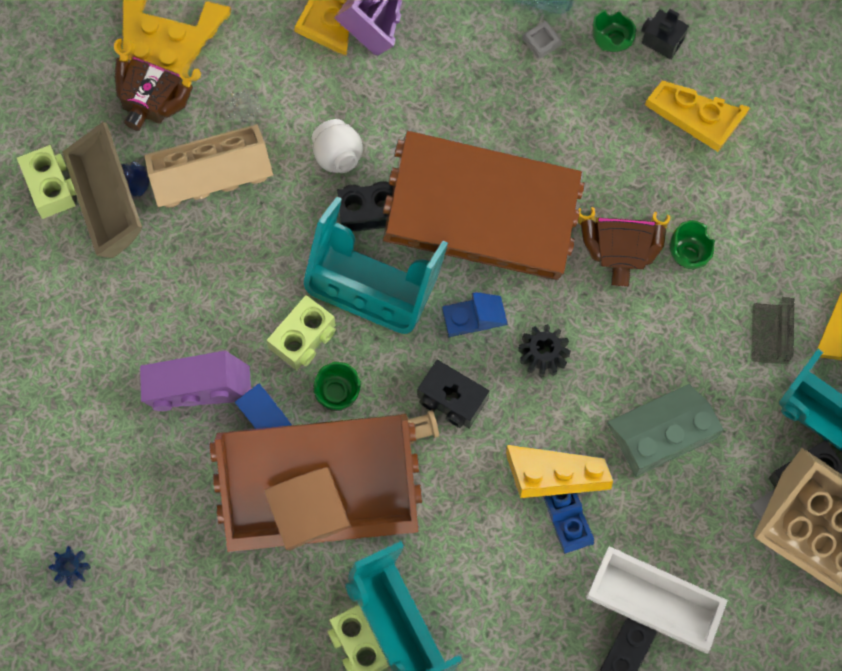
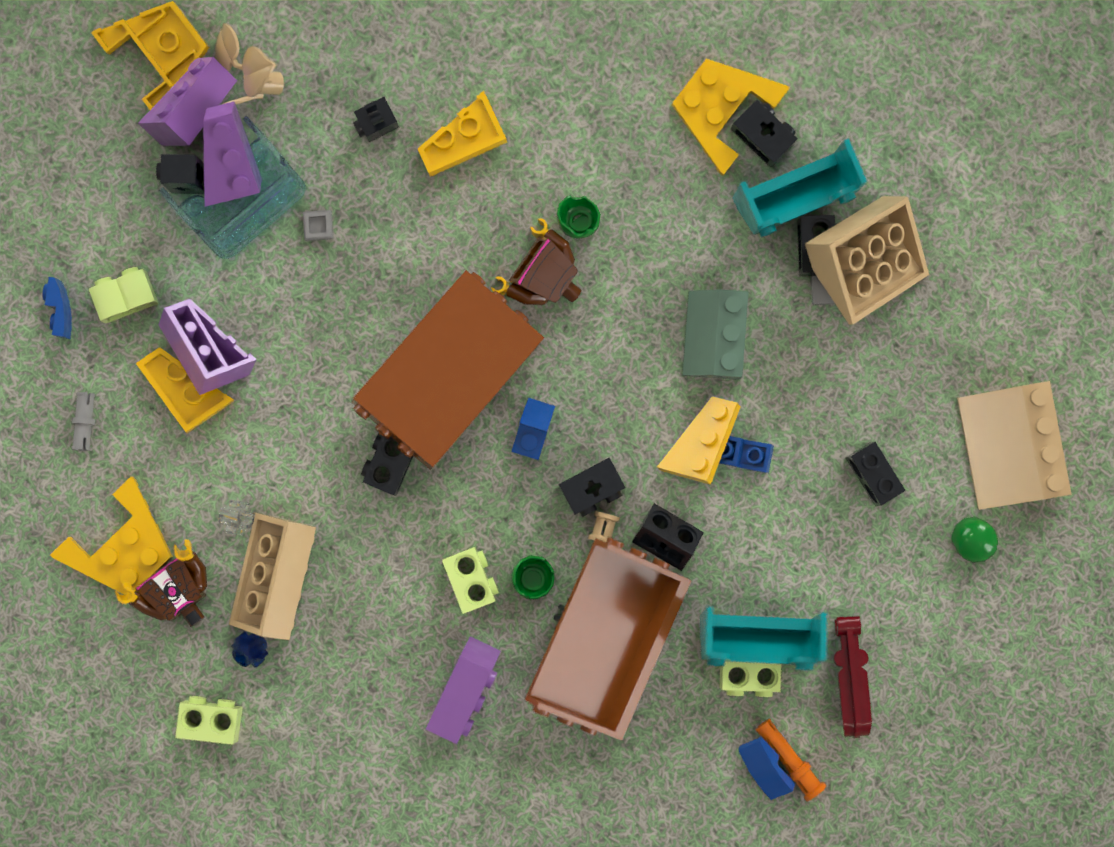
camera: 65 degrees left, 15 degrees up
dark tan slope [62,122,142,258] -> none
blue slope [235,383,292,429] -> none
medium nougat slope [264,467,351,551] -> none
teal windscreen [304,197,448,334] -> none
white piece [312,119,363,173] -> none
black gear [518,324,571,378] -> none
white slope [587,546,728,654] -> none
green hair [592,9,637,52] -> none
clear smoke panel [751,297,795,365] -> none
none -> black brick [632,503,704,571]

